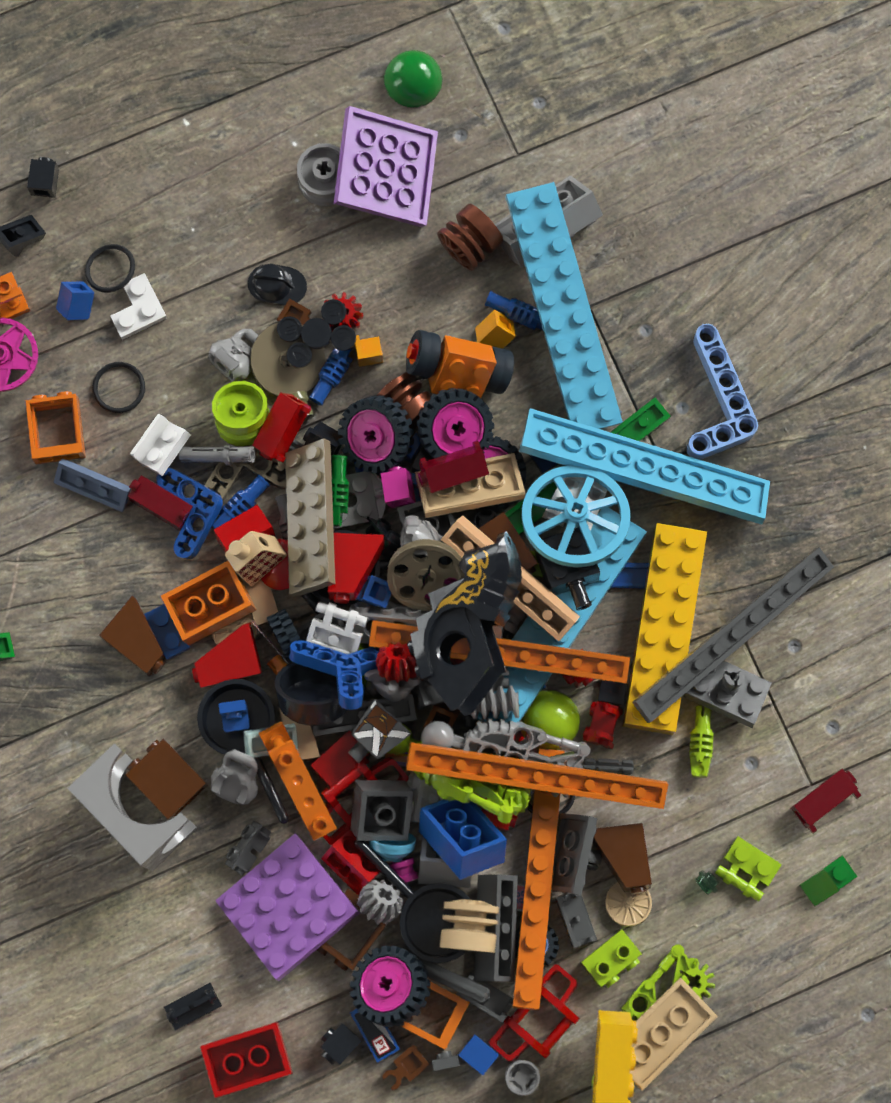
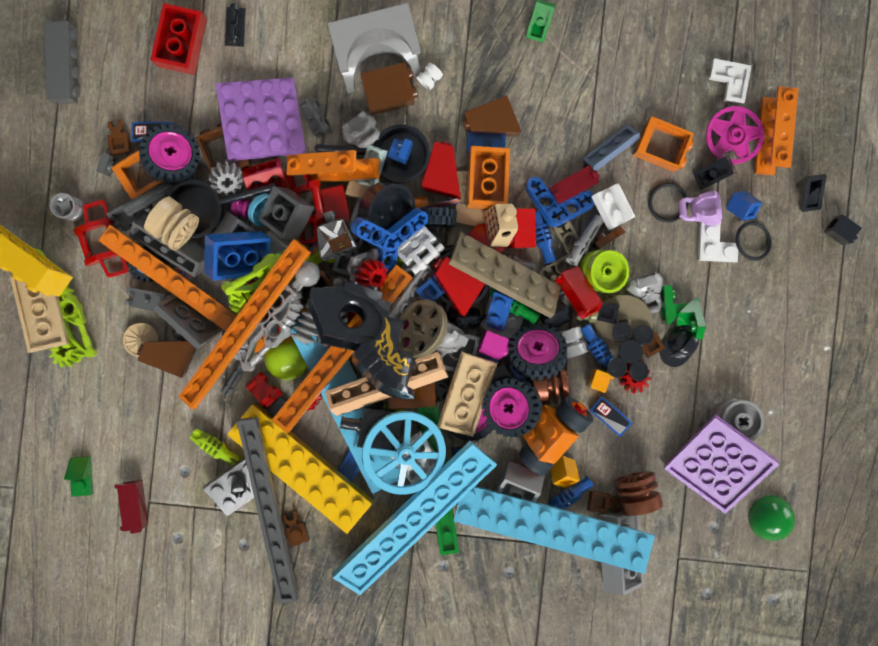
camera: 125 degrees right, 10 degrees up
black brick [321,1023,362,1065] -> none
dark red brick [418,440,489,493] -> none
blue panel [458,1034,498,1075] -> none
lime brick [580,929,642,988] -> none
light blue beam [686,324,758,460] -> none
clear green plate [695,870,719,895] -> none
lime plate [715,836,782,902] -> none
none -> reddish brown plate [283,510,310,547]
none -> white wheel [416,62,443,90]
none -> blue plate [484,290,514,332]
none -> light grey slope [495,461,545,502]
none -> light grey wheel [560,326,588,358]
none -> reddish brown plate [587,491,621,513]
none -> slope [590,397,632,437]
none -> reddish brown plate [592,226,626,250]
none -> black tile [597,301,620,324]
none -> green slope [660,285,688,324]
none -> green slope [677,298,706,340]
none -> lavender piece [678,190,722,226]
none -> black slope [693,155,737,190]

